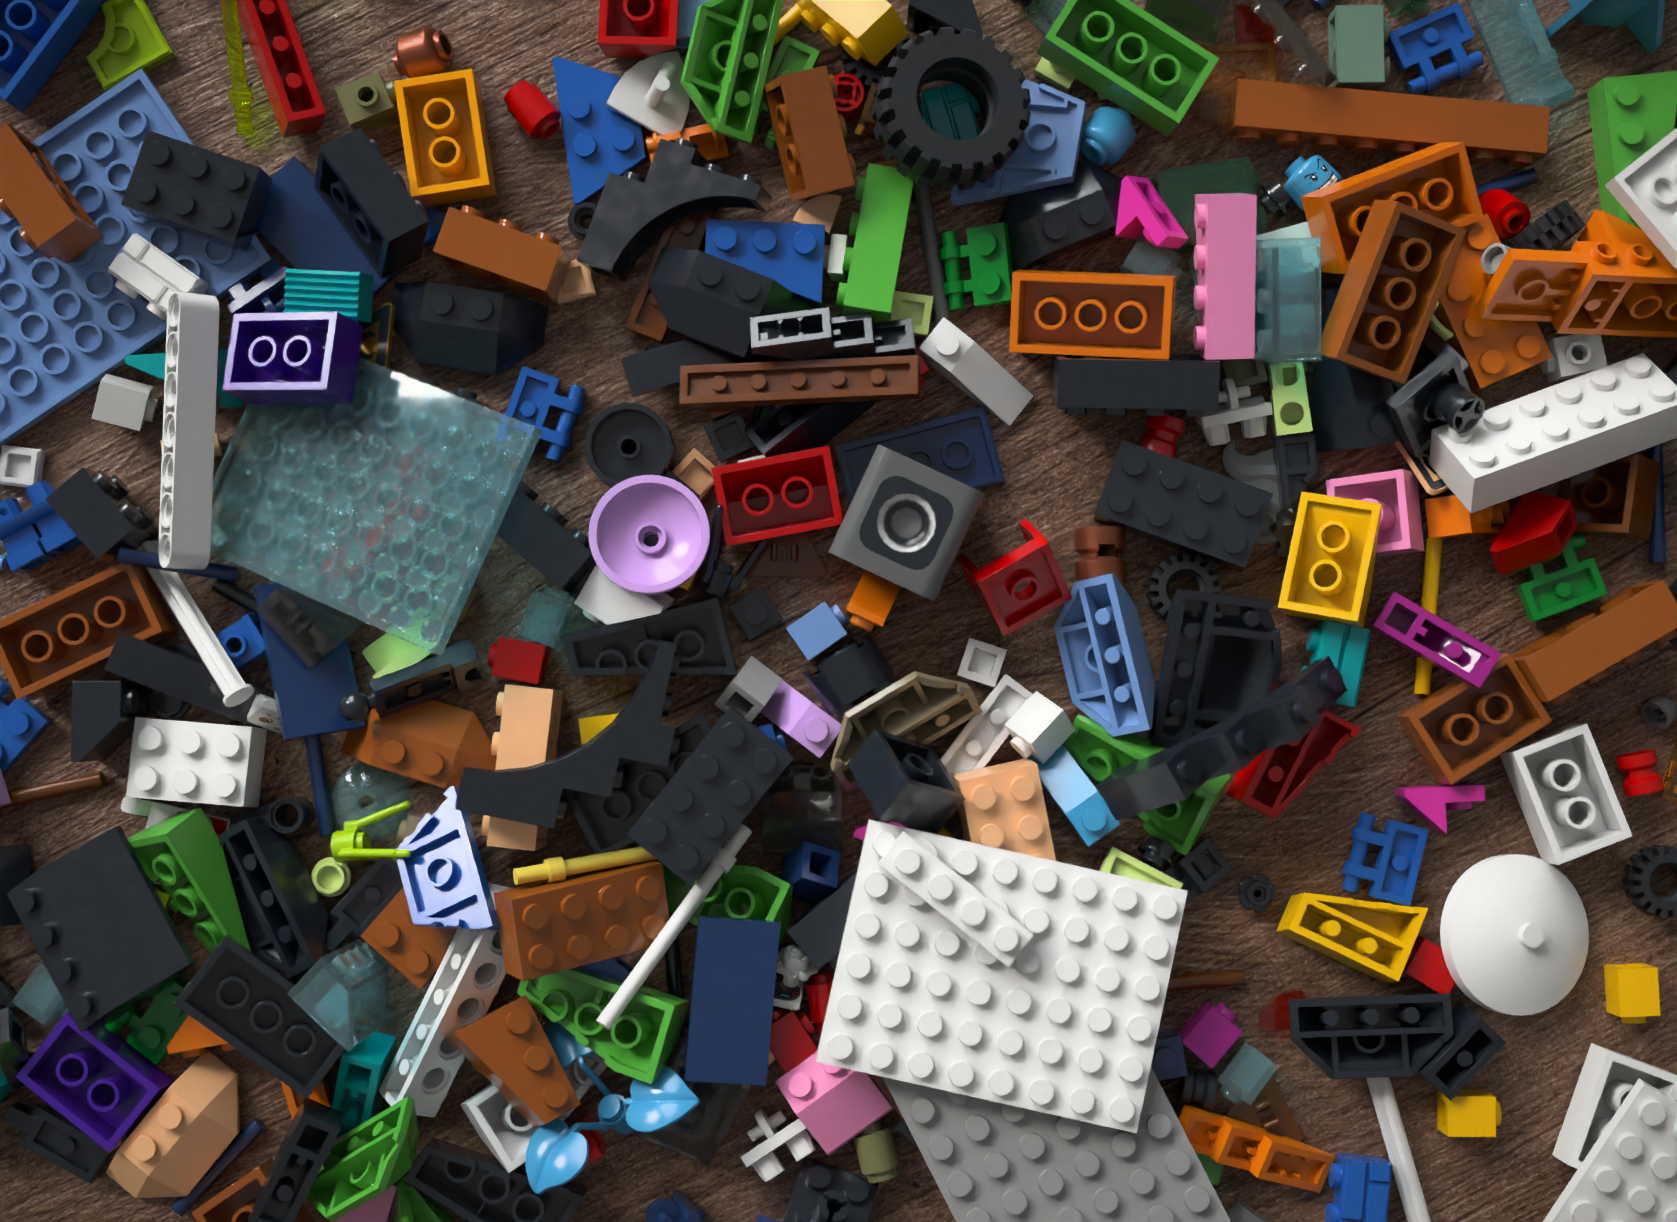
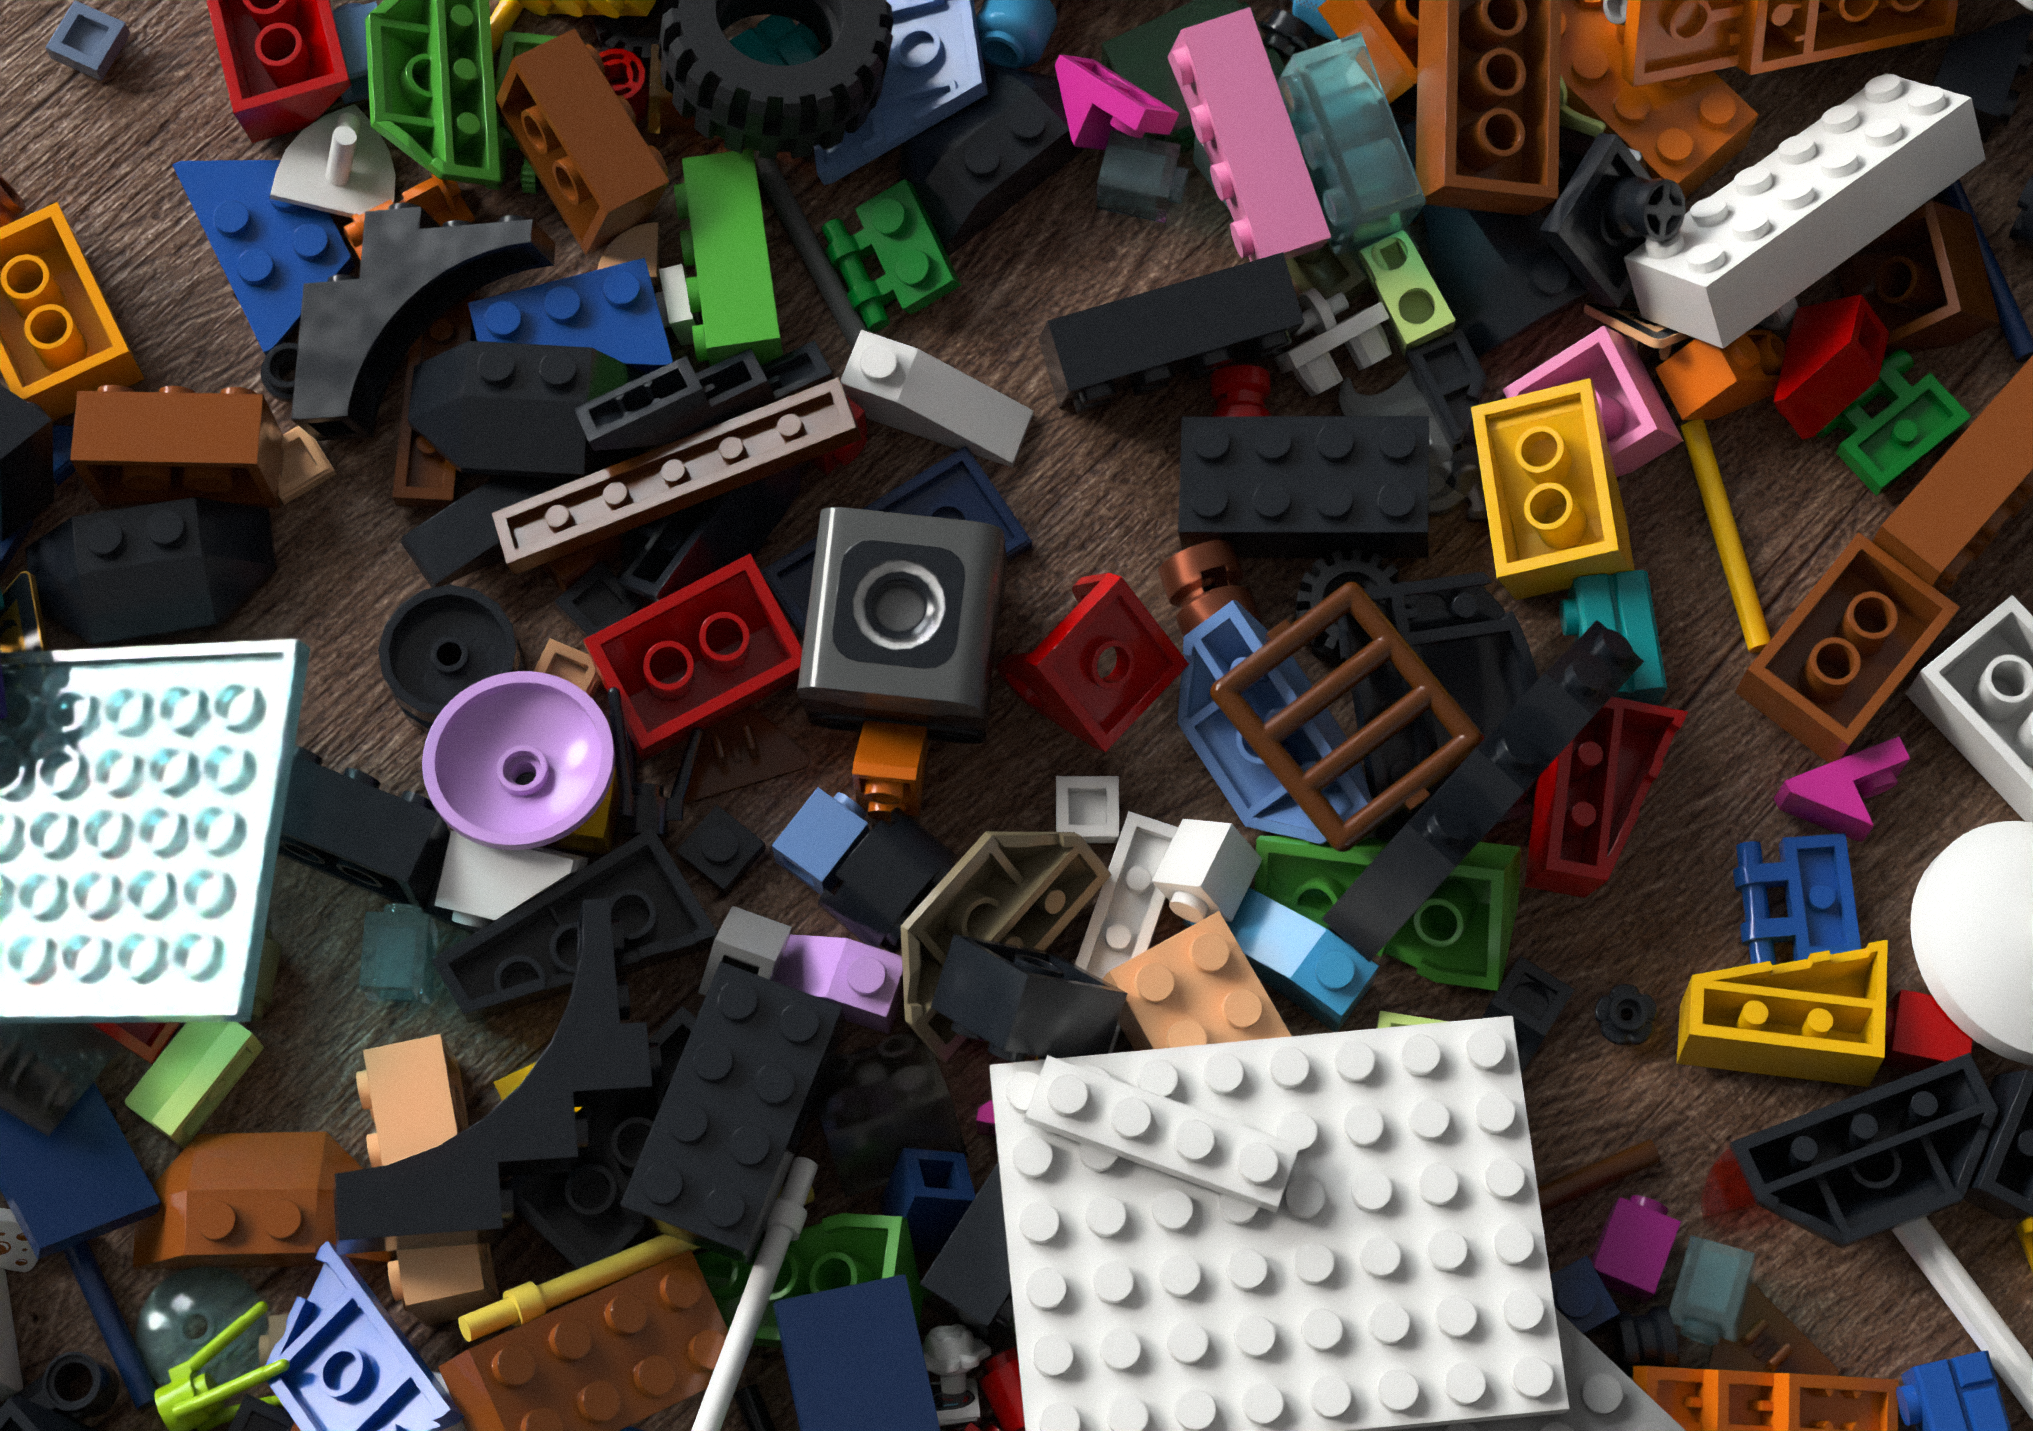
camera: 20 degrees left, 15 degrees down
black plate [339,640,484,723] -> none
red brick [487,636,551,685] -> none
blue plate [496,366,586,463] -> none
red brick [504,80,561,139] -> none
yellowish green plate [890,291,933,337] -> none
orange brick [1009,270,1177,360] -> none
black plate [1138,836,1176,871] -> none
magenta slope [1371,592,1501,688] -> none
white brick [1540,334,1608,383] -> none
none -> reddish brown bar [1210,582,1484,852]

